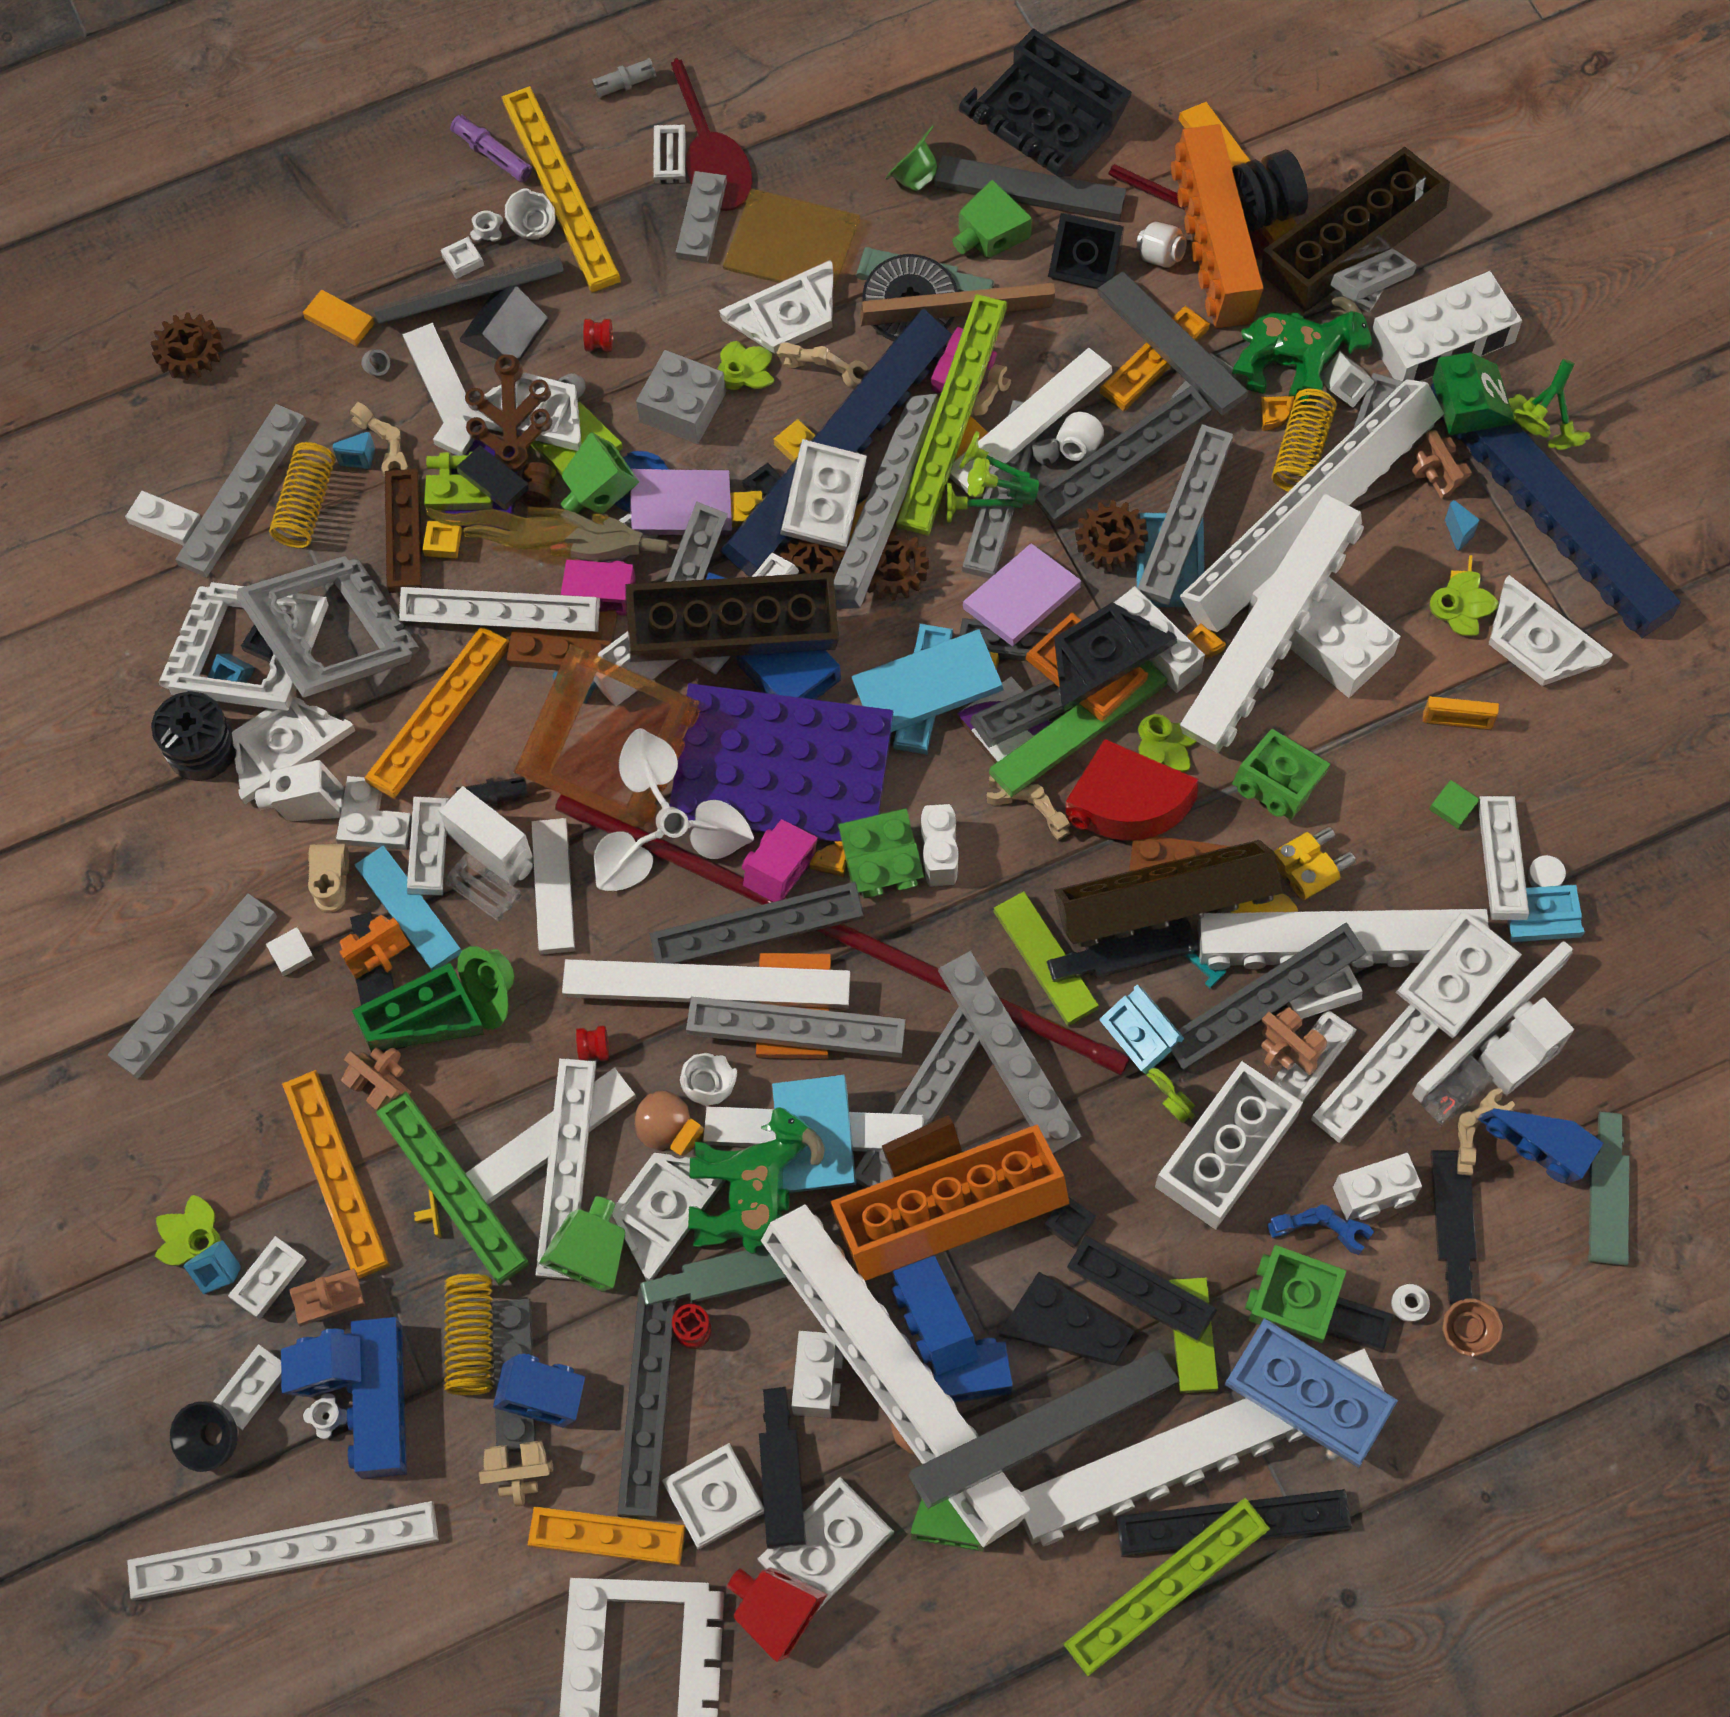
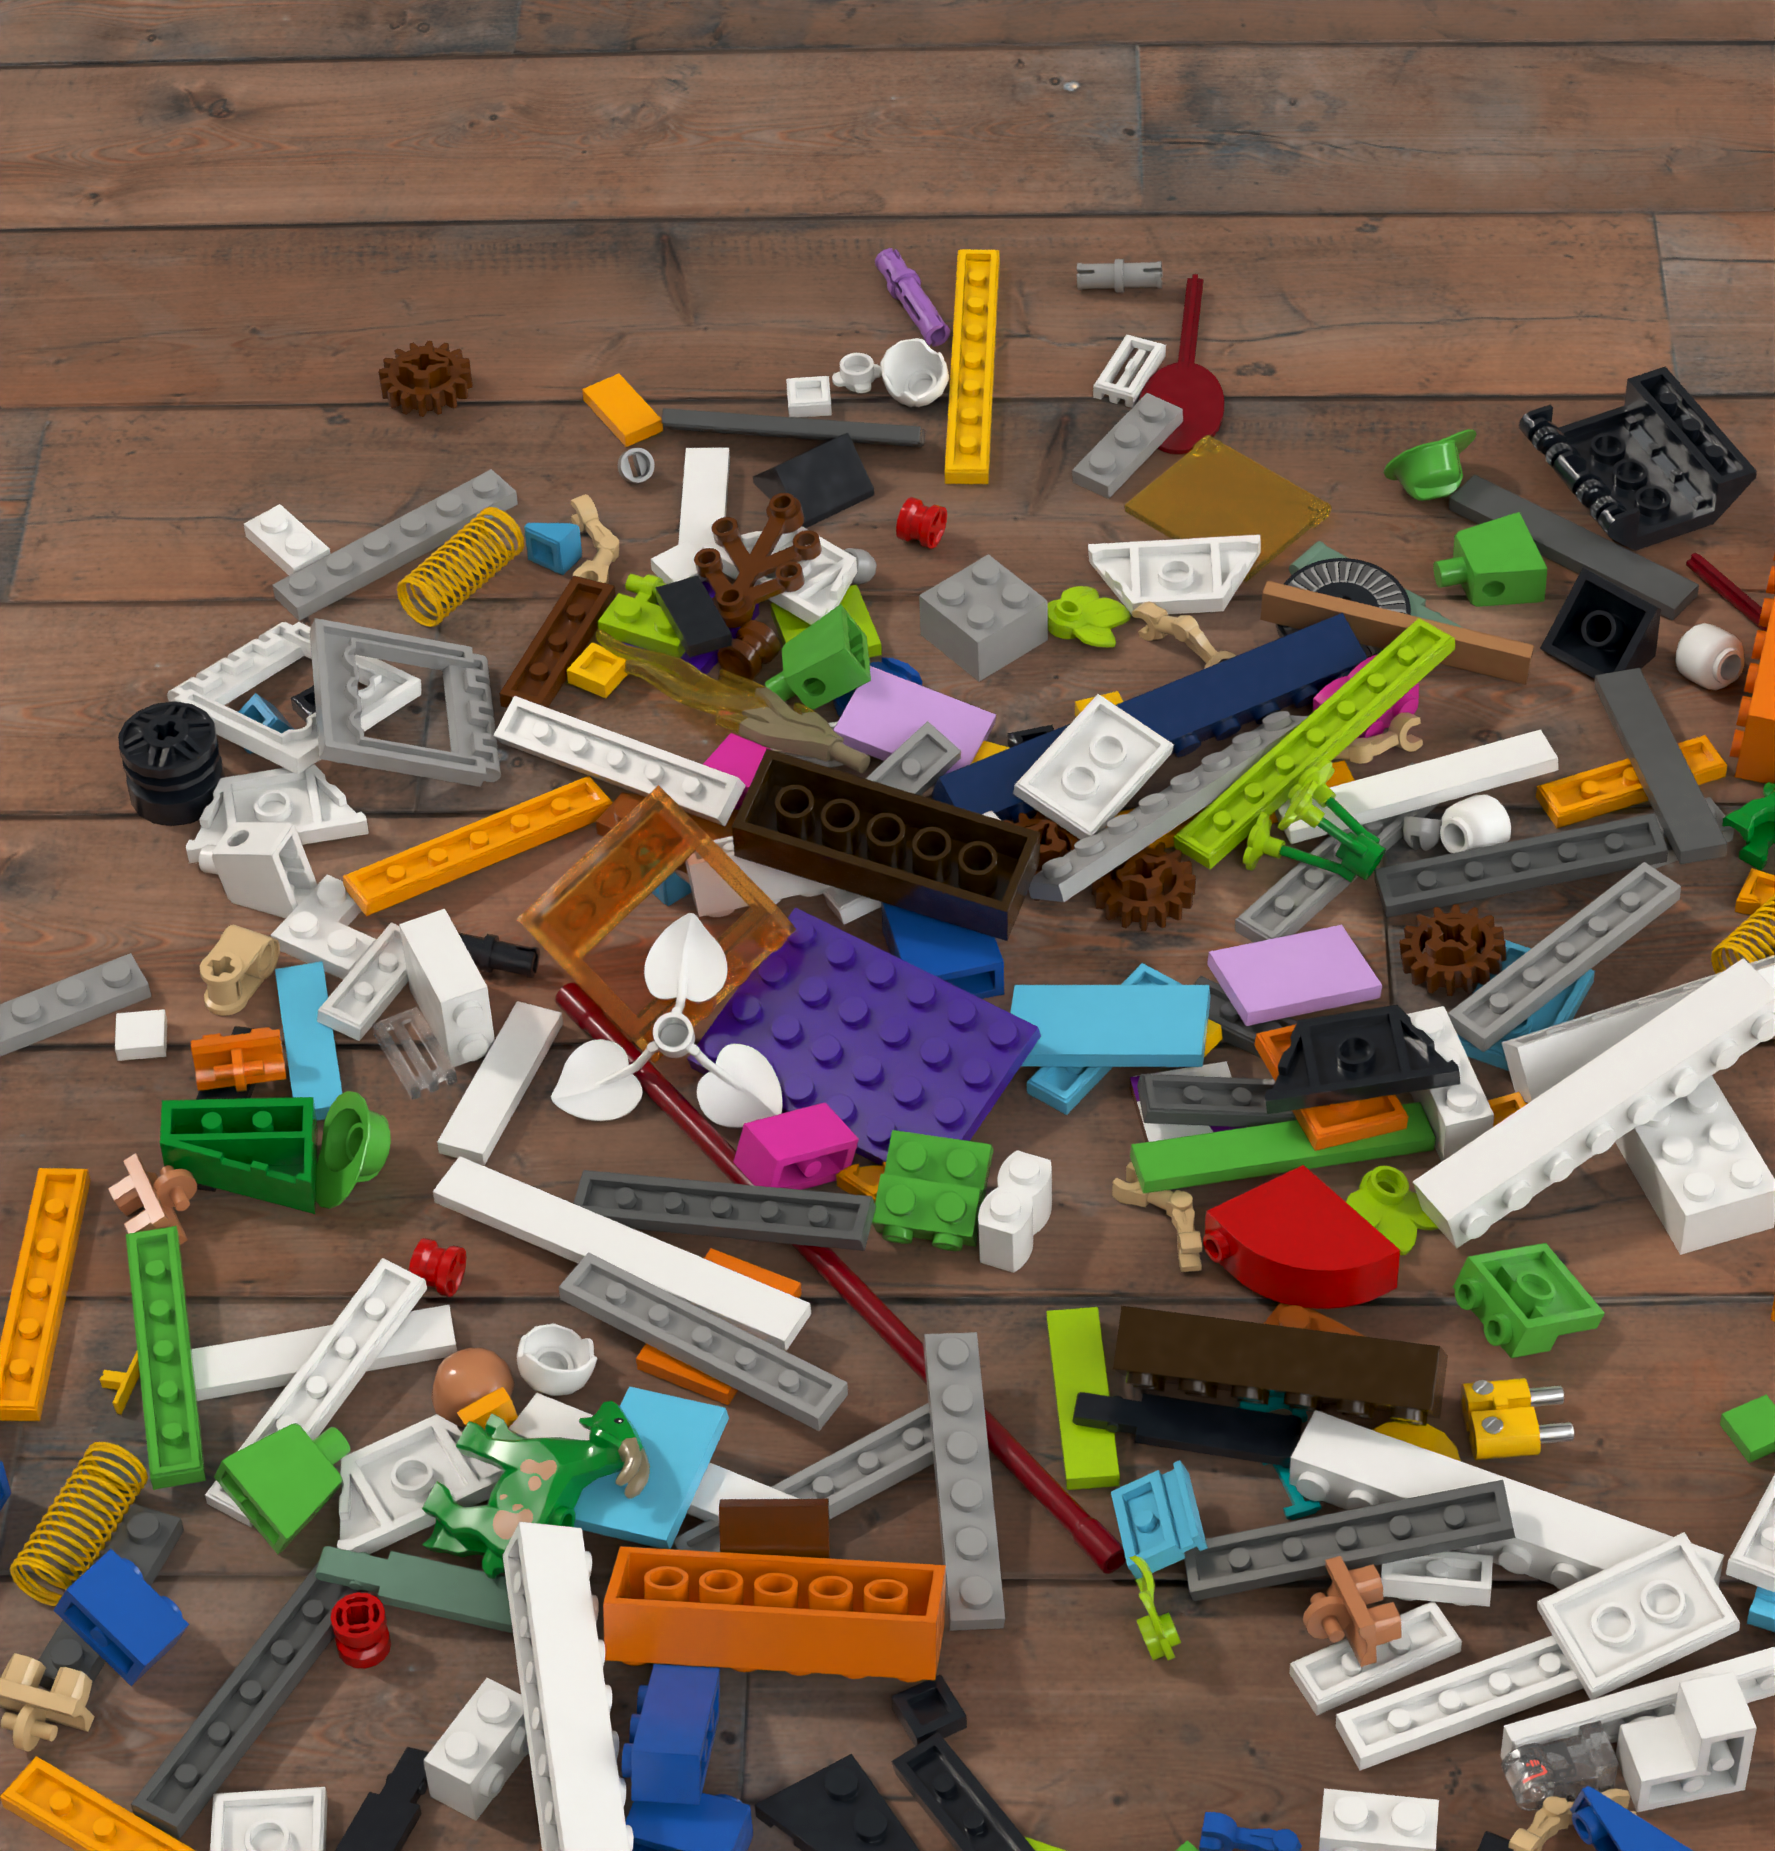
camera: 25 degrees right, 20 degrees down
white brick [1155,1061,1303,1230] -> none

